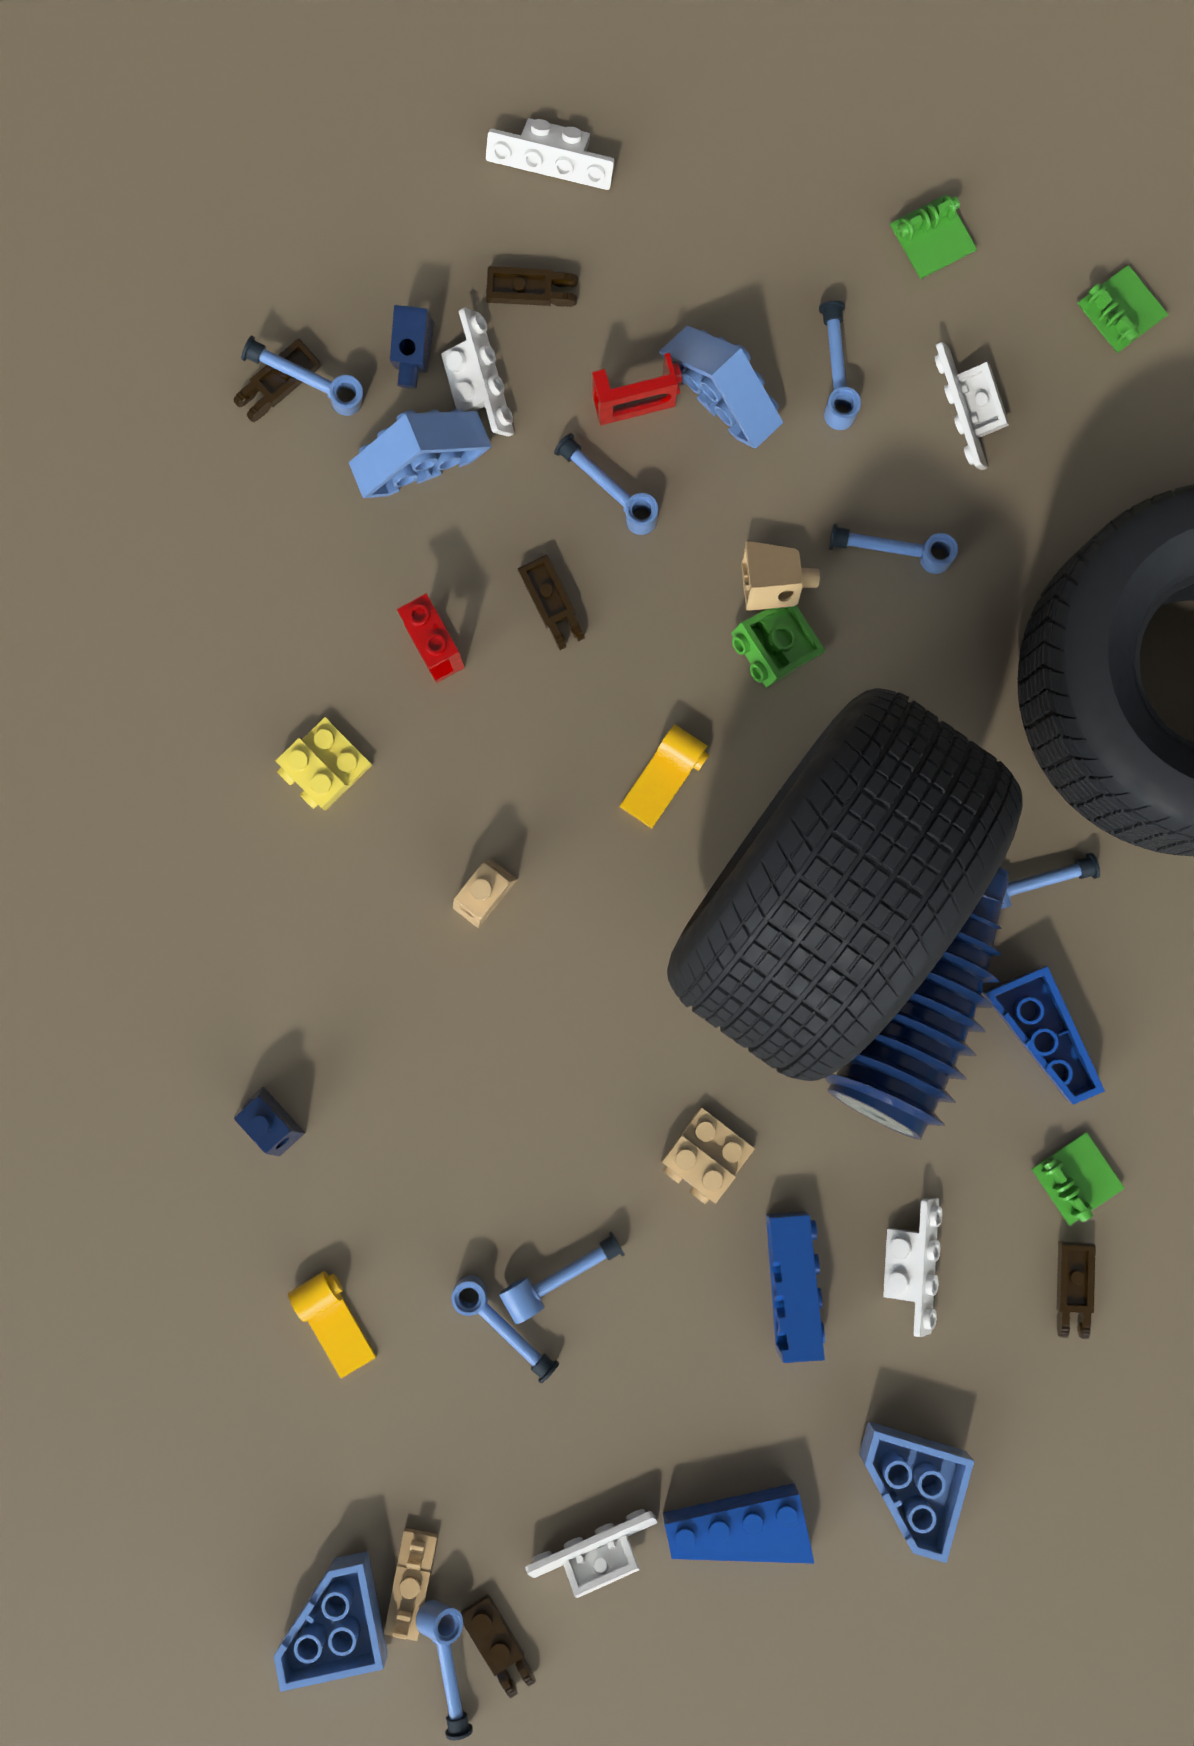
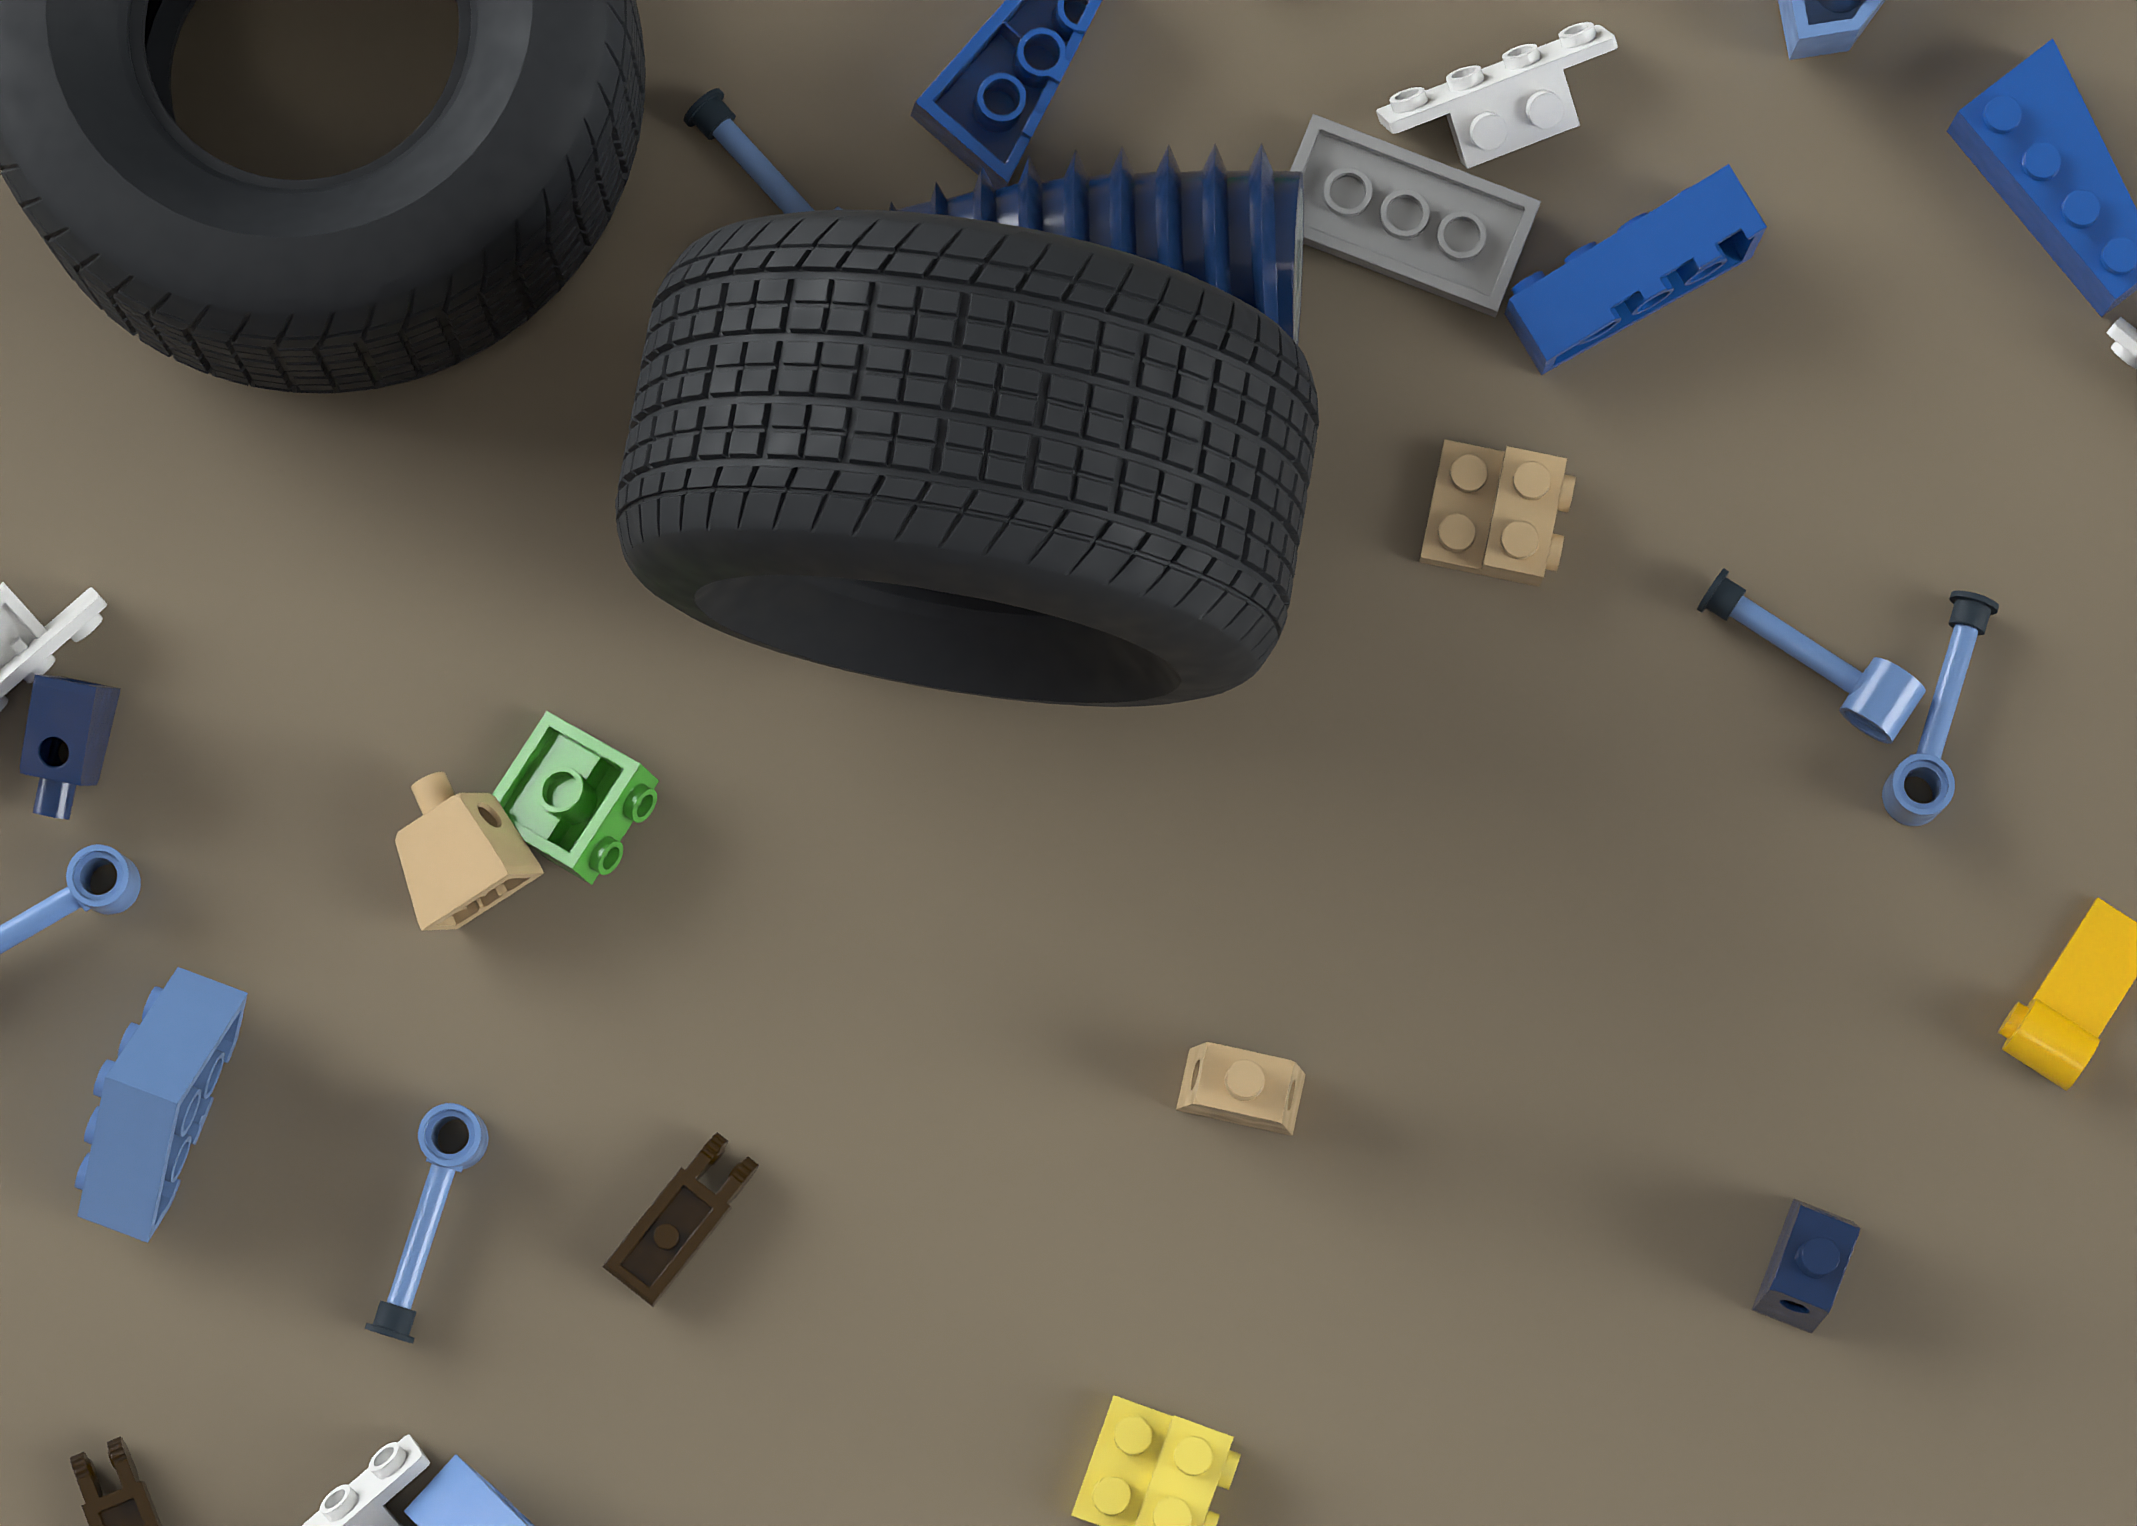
camera: 115 degrees left, 5 degrees down
red panel [397,593,465,683] -> none
red panel [592,352,682,426] -> none
yellow door [619,724,710,829] -> none
medium blue piece [829,523,958,574] -> none
none -> dark blue torso [19,674,121,820]
none -> light grey plate [1290,114,1541,318]

